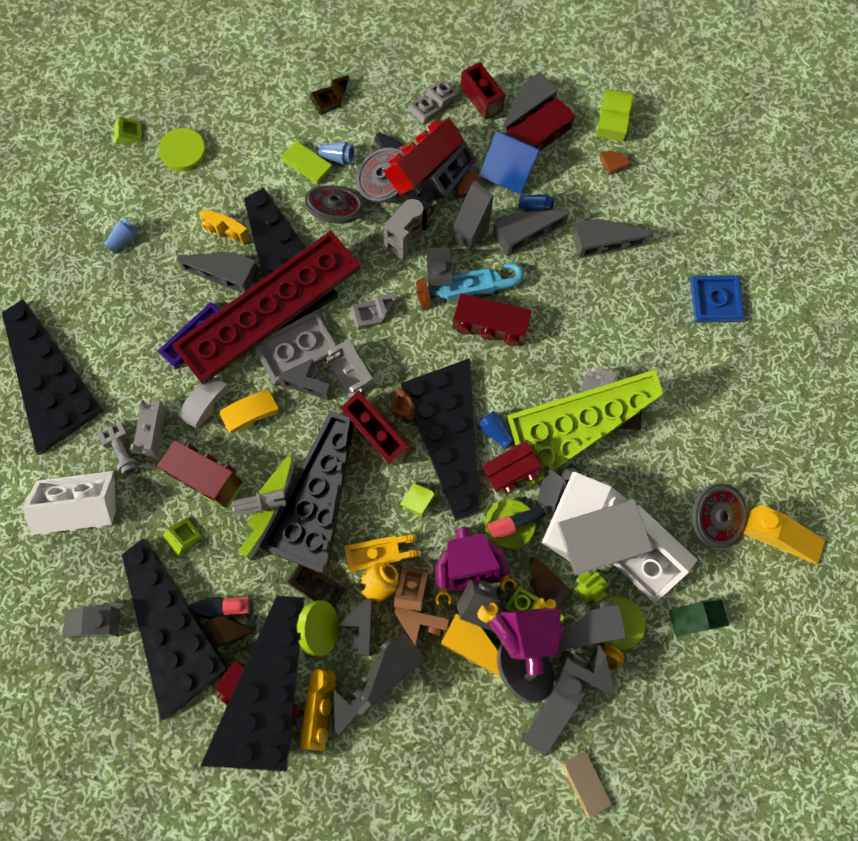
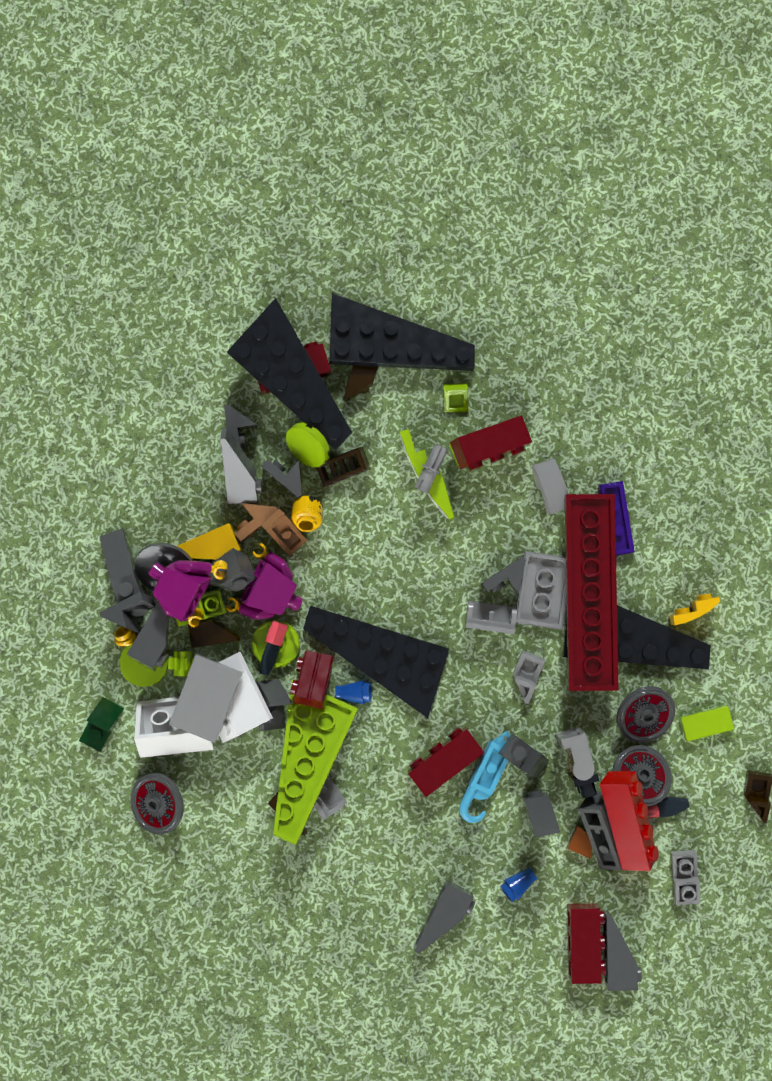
camera: 130 degrees right, 15 degrees up
black wing [2,299,104,455] -> none
white slope [23,471,116,535] -> none
dark grey slope [63,606,120,638] -> none
light grey hinge [97,421,138,476] -> none
medium blue cone [104,218,139,253] -> none
light grey hinge [130,400,166,457] -> none
dark grey slope [177,252,259,293] -> none
piece [189,597,249,619] -> none
yellow slope [219,389,279,434] -> none
black wing [260,411,354,577] -> none
yellow hinge [300,668,337,751] -> none
medium blue cone [319,141,355,165] -> none
dark red brick [341,390,416,466] -> none
yellow hinge [344,534,421,573] -> none
dark orange tile [389,388,415,421] -> none
lime slope [400,483,435,518] -> none
dark orange tile [416,278,432,311] -> none
dark red brick [460,62,506,120] -> none
blue tile [479,131,540,194] -> none
dark grey slope [492,209,569,256] -> none
tan slope [561,751,612,819] -> none
lime brick [596,89,635,142] -> none
dark orange tile [599,151,631,175] -> none
blue tile [690,275,745,323] -> none
yellow slope [743,504,825,564] -> none

